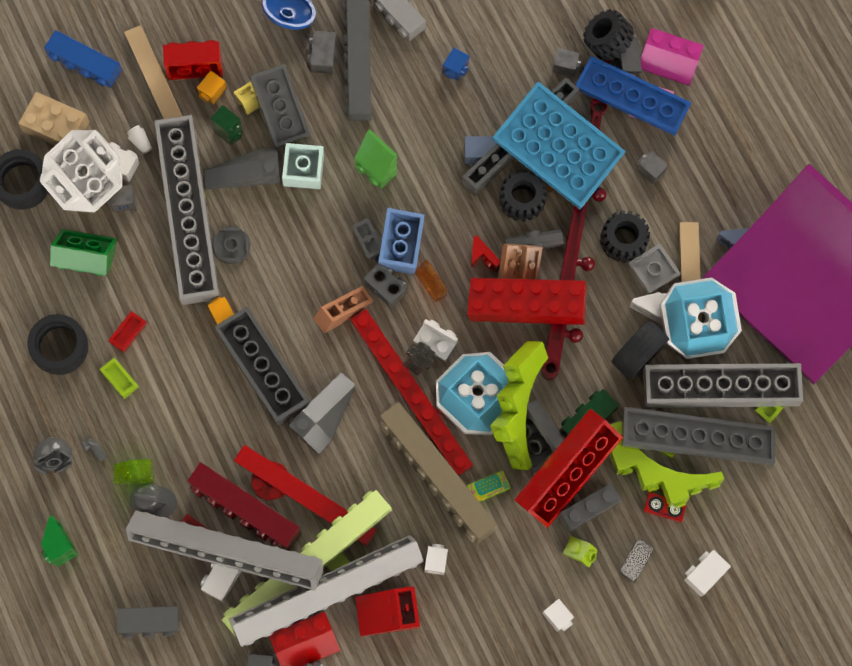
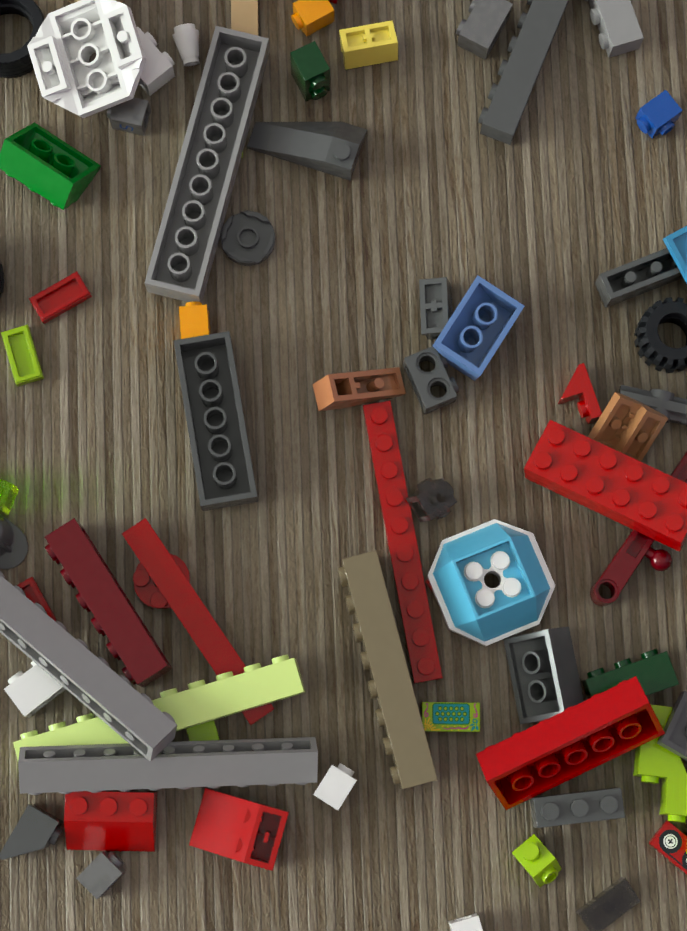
camera: 25 degrees right, 5 degrees up
dark grey plate [249,64,310,147] -> none
light aqua brick [282,143,324,189] -> none
wedge [289,373,356,455] -> none
bright green slope [354,130,397,189] -> none
white bracket [413,319,458,362] -> none
clear orange slope [415,260,447,302] -> none
sand blue slope [464,136,497,166] -> none
lime arch [490,341,548,470] -> none

